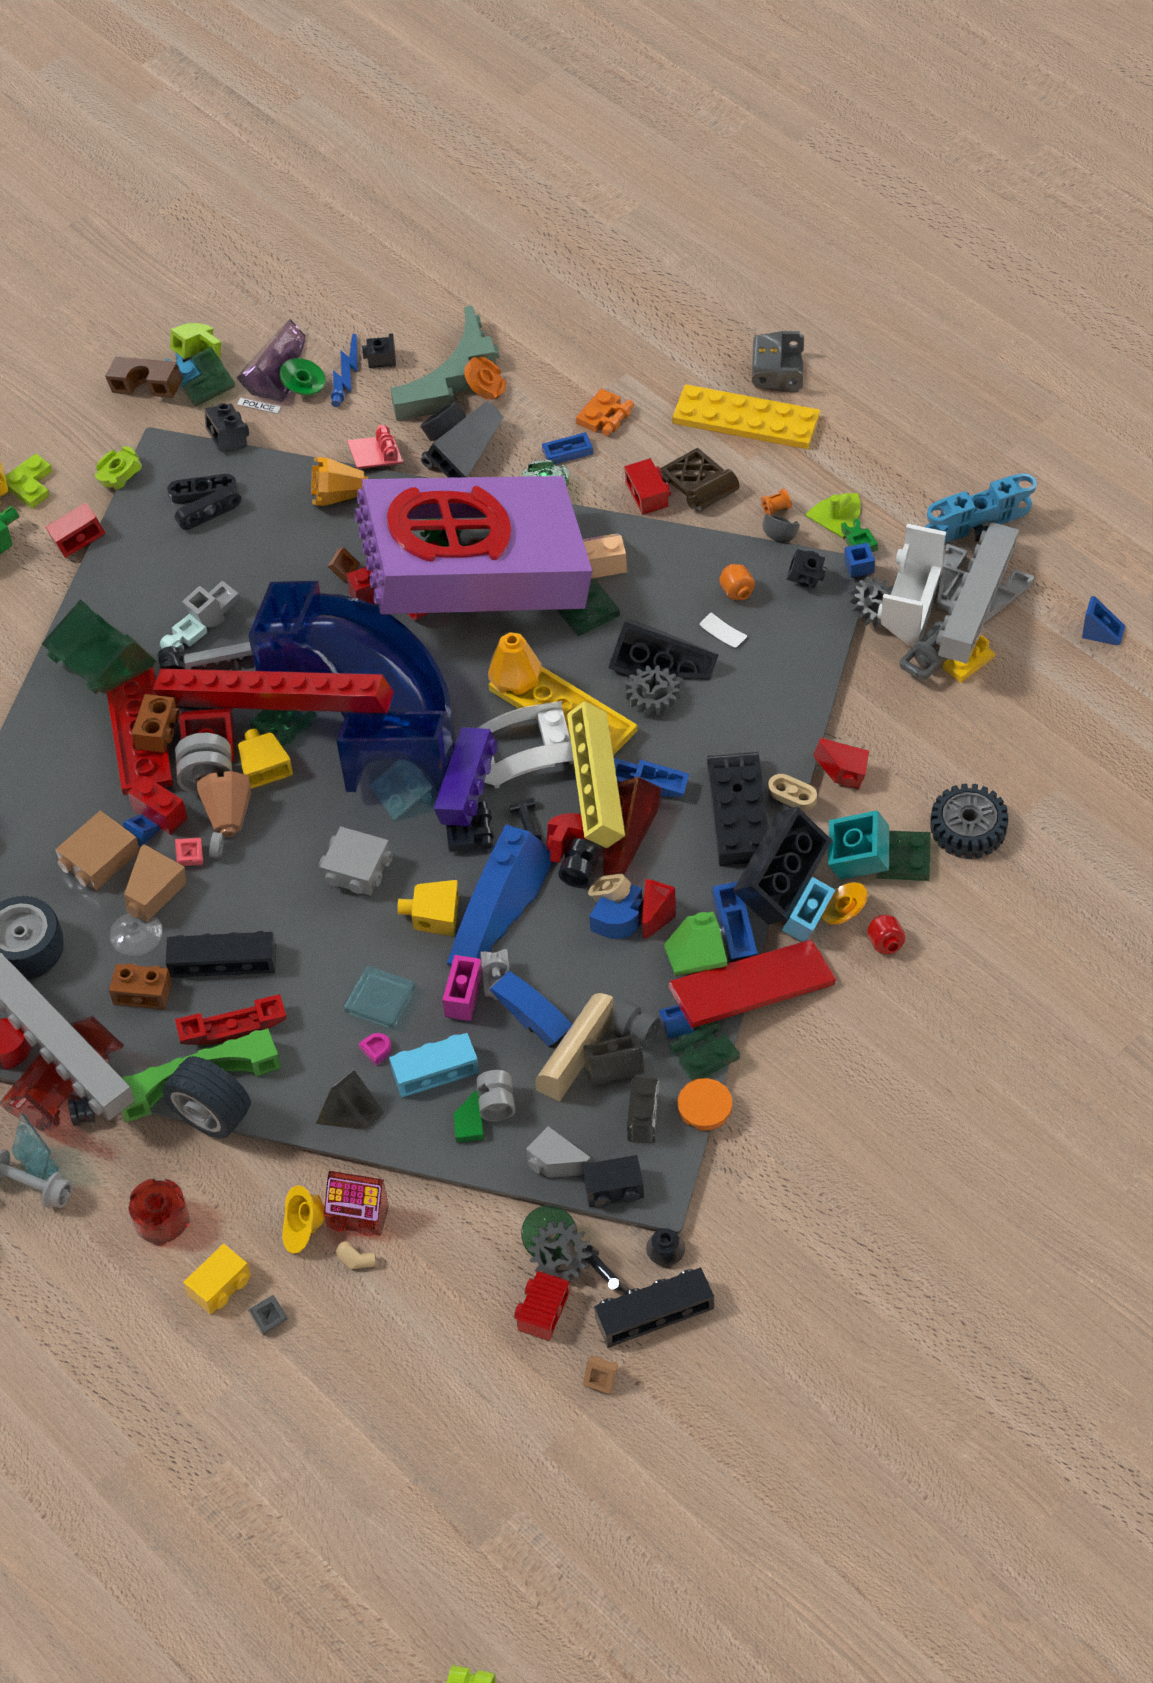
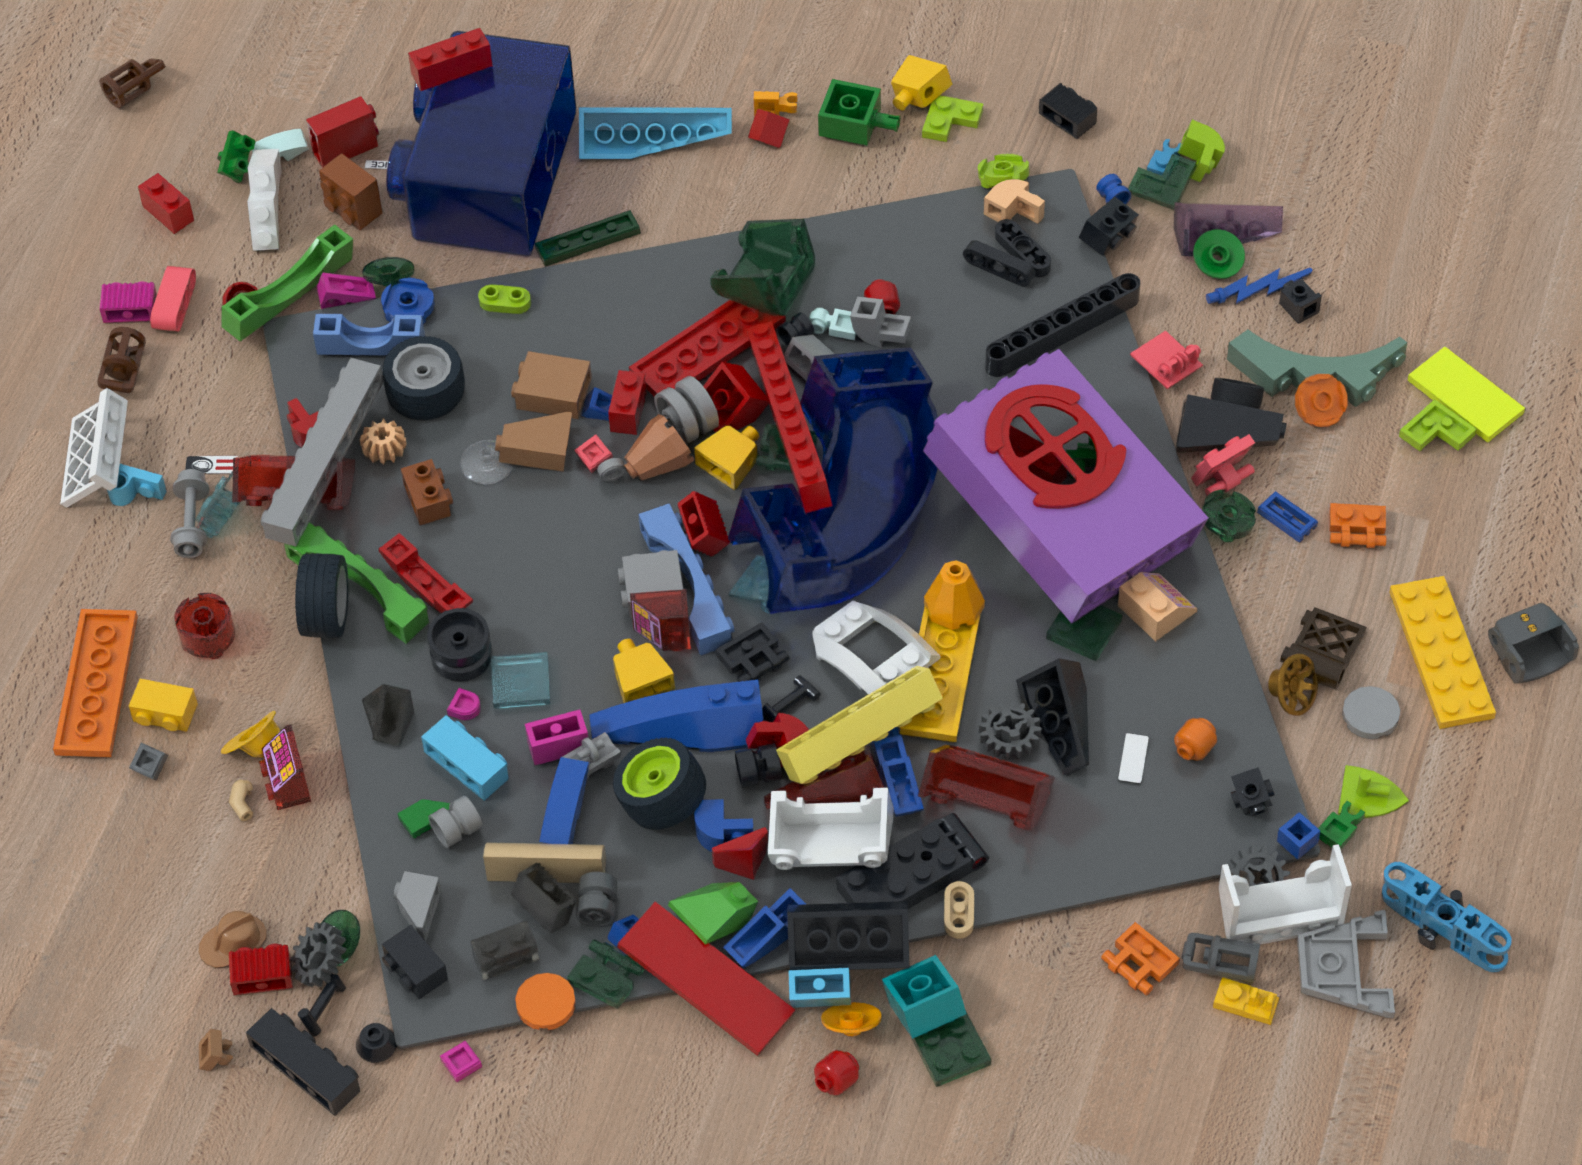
camera: 60 degrees right, 0 degrees up
brick [45,502,106,558] -> none
reddish brown arch [105,357,183,398] -> none
dark orange brick [132,694,180,753] -> none
black brick [165,931,276,978] -> none
white sticker [237,398,281,413] -> none
light orange cone [311,457,368,506] -> none
dark purple brick [434,727,498,826] -> none
tan plate [588,874,631,903] -> none
red brick [624,458,671,515] -> none
orange bush [761,489,792,516] -> none
dark grey hair [762,513,800,542] -> none
red slope [813,738,869,789] -> none
wheel [930,783,1008,859] -> none
light grey brick [936,522,1019,664] -> none
blue slope [1082,596,1126,646] -> none
none -> orange plate [53,609,138,757]
none -> medium nougat piece [198,911,267,968]
none -> light nougat gear [360,418,407,465]
none -> black wheel [427,608,493,681]
none -> dark pink tile [440,1040,482,1083]
none -> black wheel [613,738,706,830]
none -> clear red slope [630,589,691,651]
none -> medium blue arch [638,504,735,655]
none -> red brick [677,491,730,557]
none -> white windscreen [768,788,894,870]
none -> red head [864,279,900,315]
none -> clear red windscreen [918,745,1055,830]
none -> light nougat brick [984,179,1045,224]
none -> black beam [985,273,1141,377]
none -> black brick [1039,83,1097,139]
none -> blue wheel [1096,173,1131,204]
none -> orange plate [1101,922,1180,996]
none -> coral plate [1191,434,1255,498]
none -> pearl gold wheel [1268,654,1318,716]
none -> light grey tile [1342,686,1400,739]
none -> lime plate [1399,399,1477,451]
none -> neon yellow tile [1407,346,1525,443]

